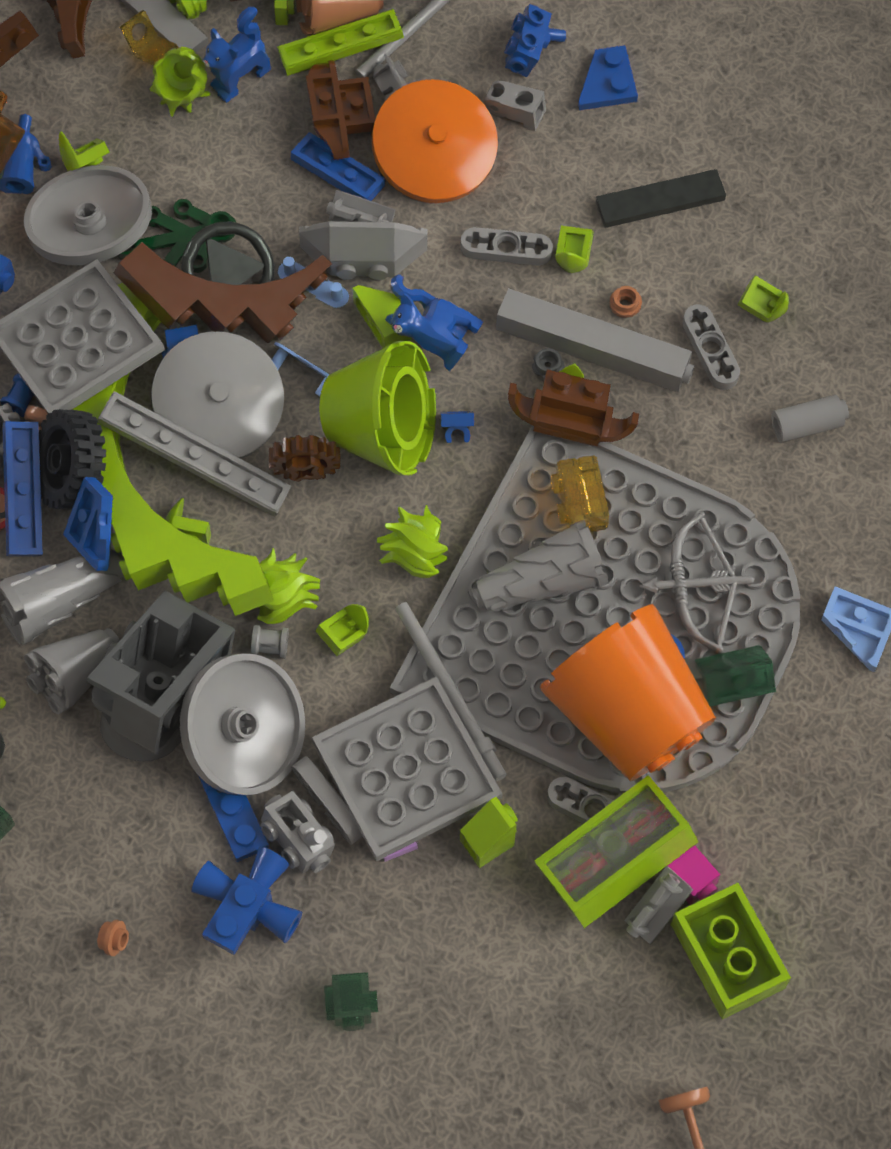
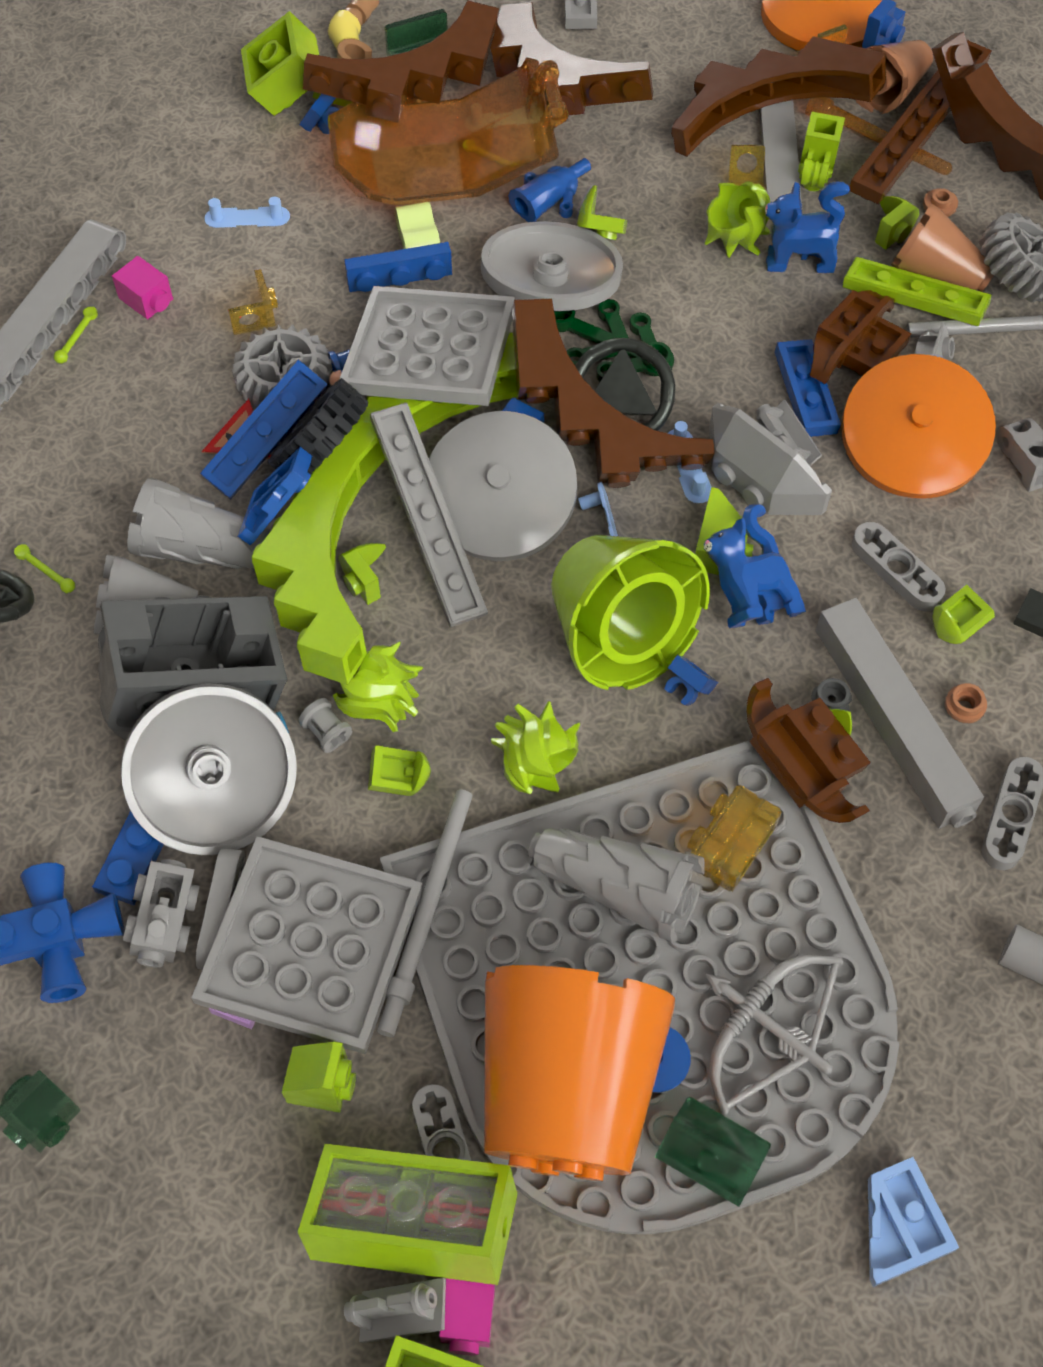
camera: 45 degrees right, 5 degrees down
reddish brown gear [268,435,341,482] -> none

